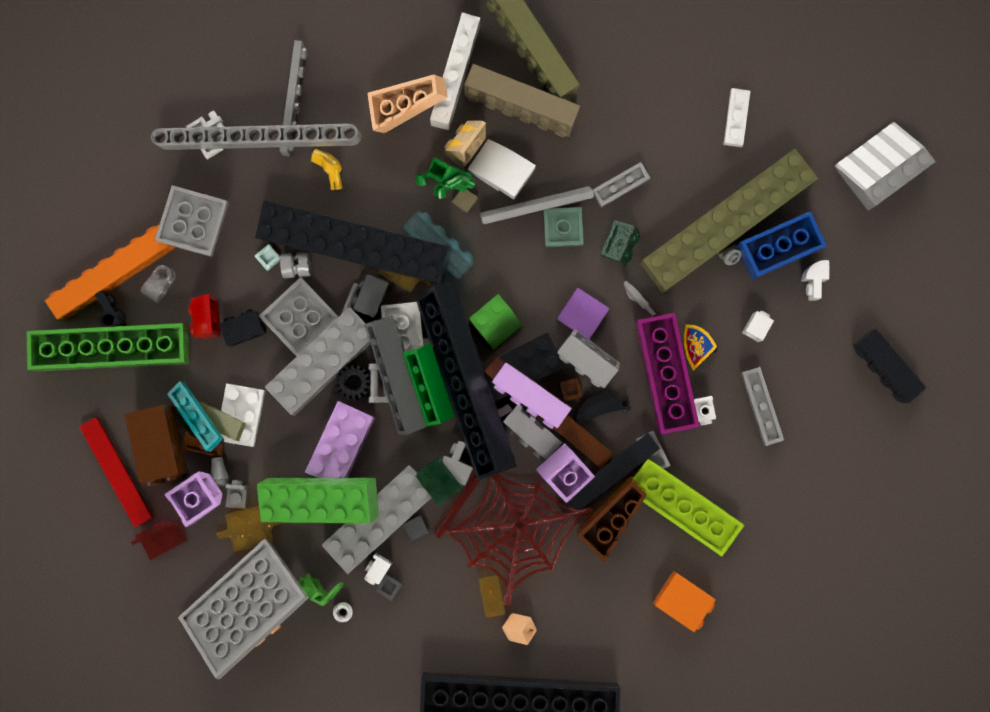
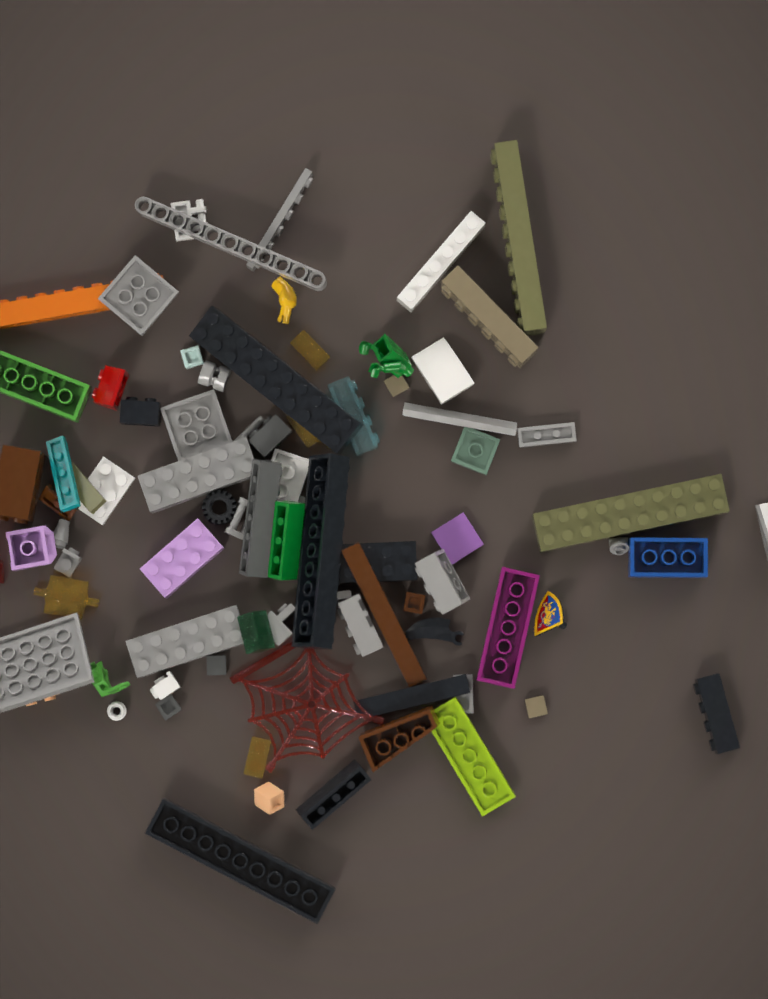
camera: 30 degrees right, 0 degrees up
black plate [95,290,127,327] -> none
clear piece [141,265,176,303] -> none
bright green brick [257,478,379,523] -> none
light nougat wedge [368,75,448,133] -> none
tan slope [445,121,486,168] -> none
bright green slope [469,294,522,350] -> none
lavender wedge [492,363,571,429] -> none
lavender brick [536,443,595,503] -> none
clear green bracket [600,220,640,266] -> none
light grey hand [624,281,656,316] -> none
orange brick [653,571,716,632] -> none
white brick [694,396,716,425] -> none
white plate [723,88,750,147] -> none
light grey plate [741,367,784,446] -> none
white brick [742,311,774,342] -> none
white brick [801,260,829,301] -> none
none -> clear yellow plate [290,330,330,371]
none -> black brick [296,759,372,830]
none -> dark tan tile [525,695,548,718]

